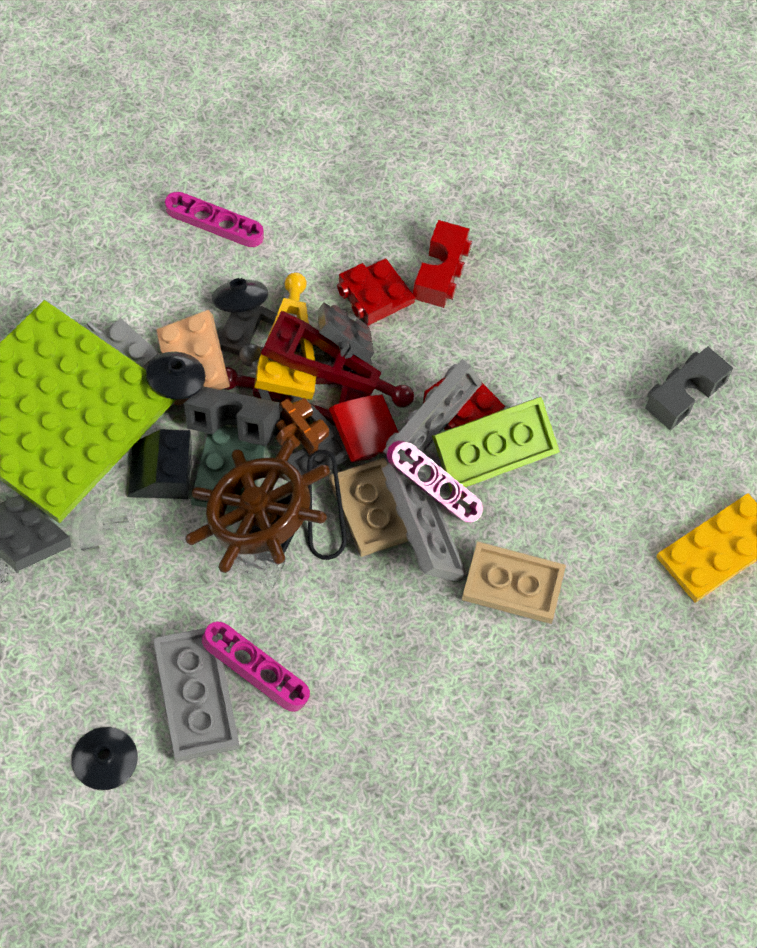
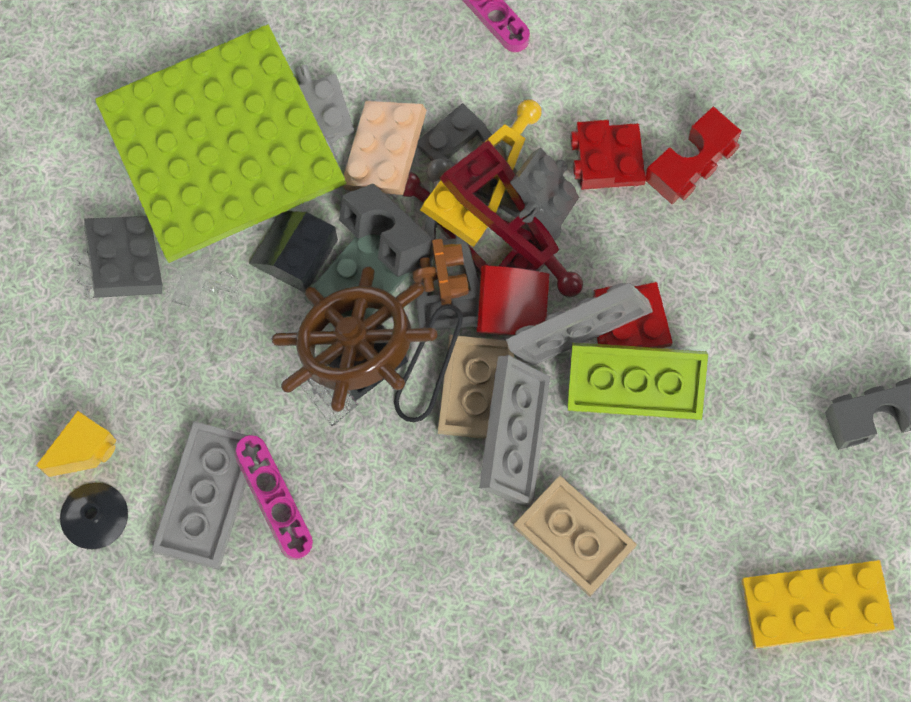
camera: 35 degrees right, 10 degrees up
black dish [146,352,206,399] -> none
black dish [212,278,268,312] -> none
beam [387,441,483,523] -> none
none -> yellow slope [36,411,117,477]

